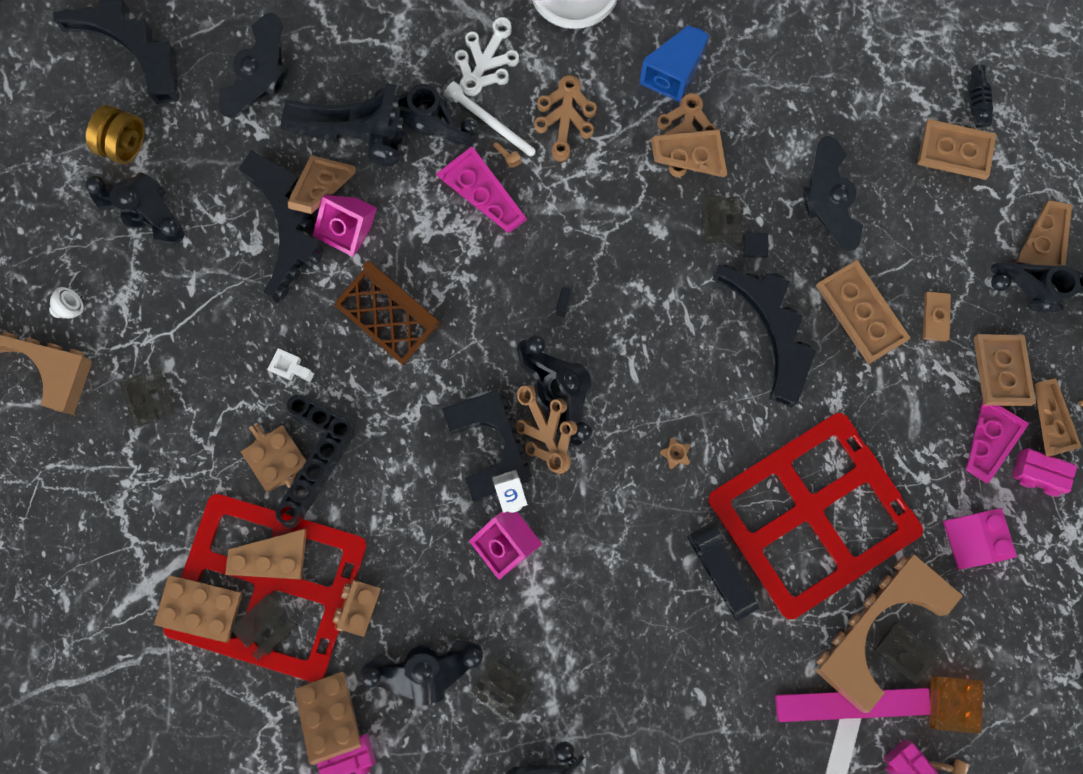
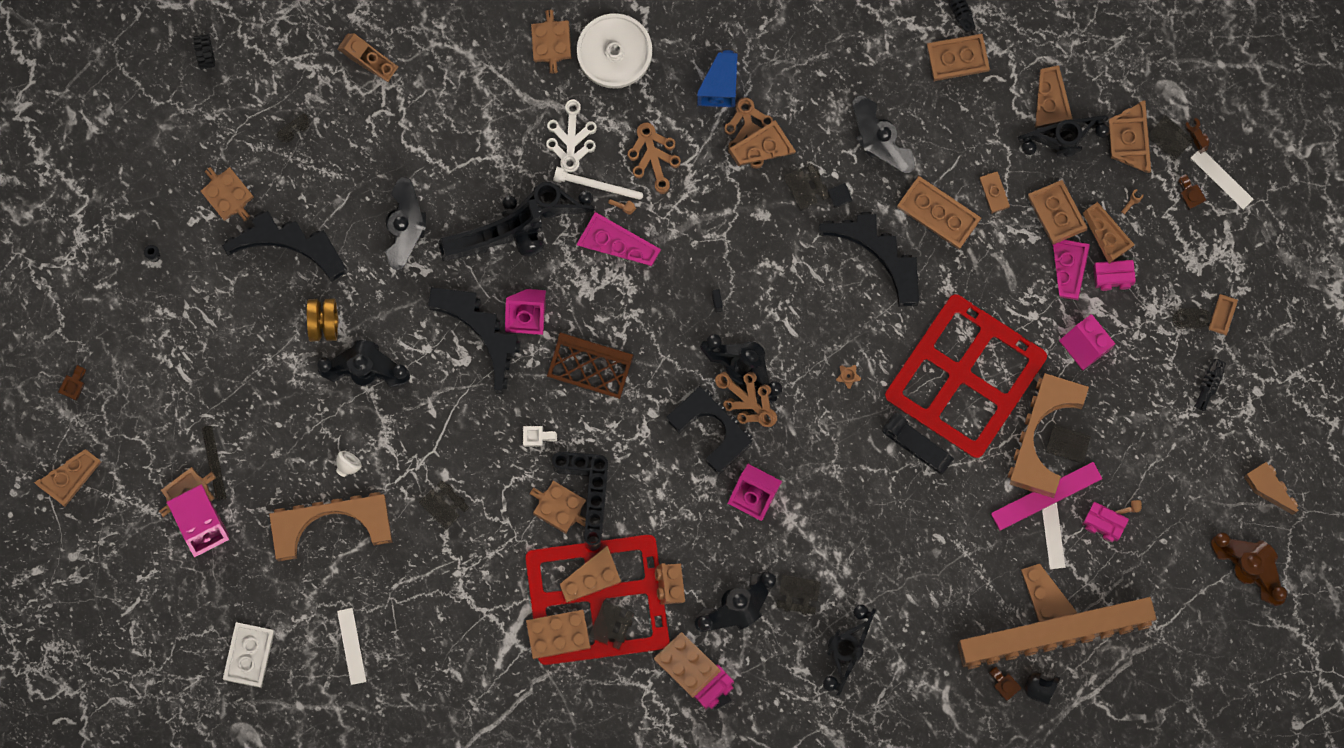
camera: 25 degrees left, 0 degrees up
medium nougat wing [288,155,356,214] -> none
white brick [492,470,527,513] -> none
clear orange plate [930,676,983,734] -> none

